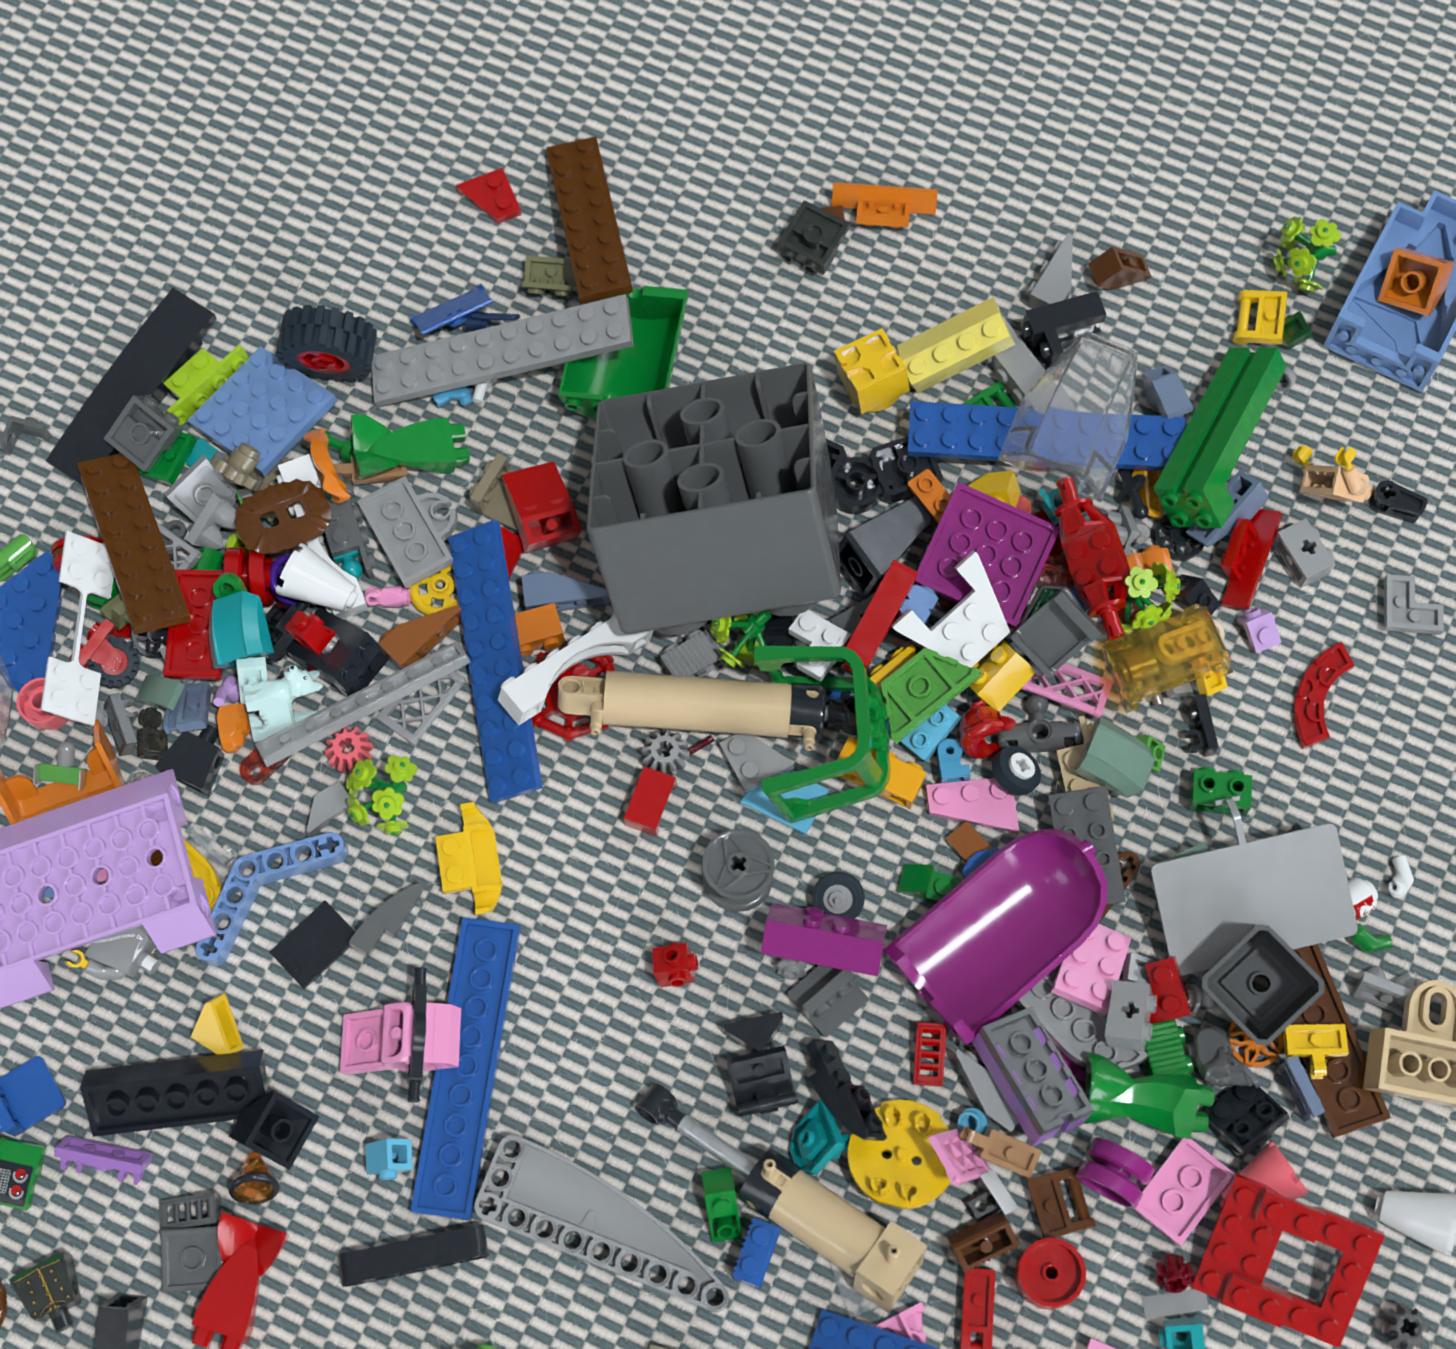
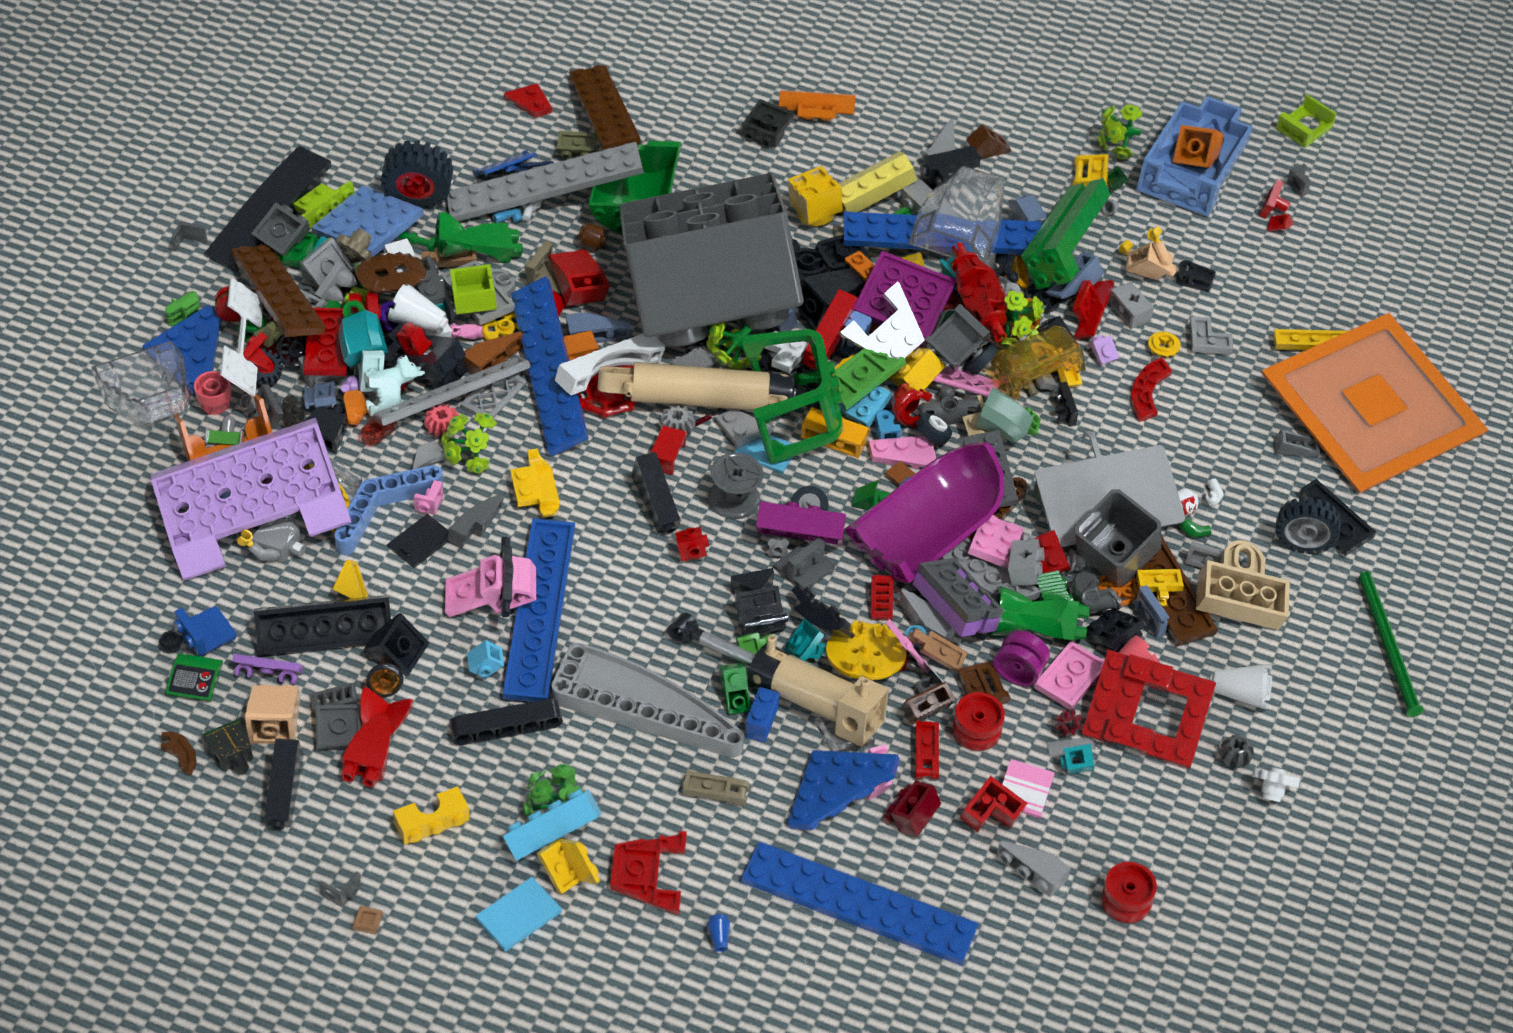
camera: 10 degrees left, 20 degrees down
sand green slope [134,675,185,711] -> none
orange piece [304,428,351,504] -> none
green brick [1188,767,1253,816] -> none
none -> light nougat slope [245,684,300,744]
none -> bright pink bracket [413,480,444,515]
none -> lime piece [450,264,497,315]
none -> reddish brown head [577,223,608,251]
none -> black slope [631,452,681,534]
none -> bright green plate [735,632,777,654]
none -> black wheel [965,342,999,374]
none -> yellow gear [1148,332,1181,359]

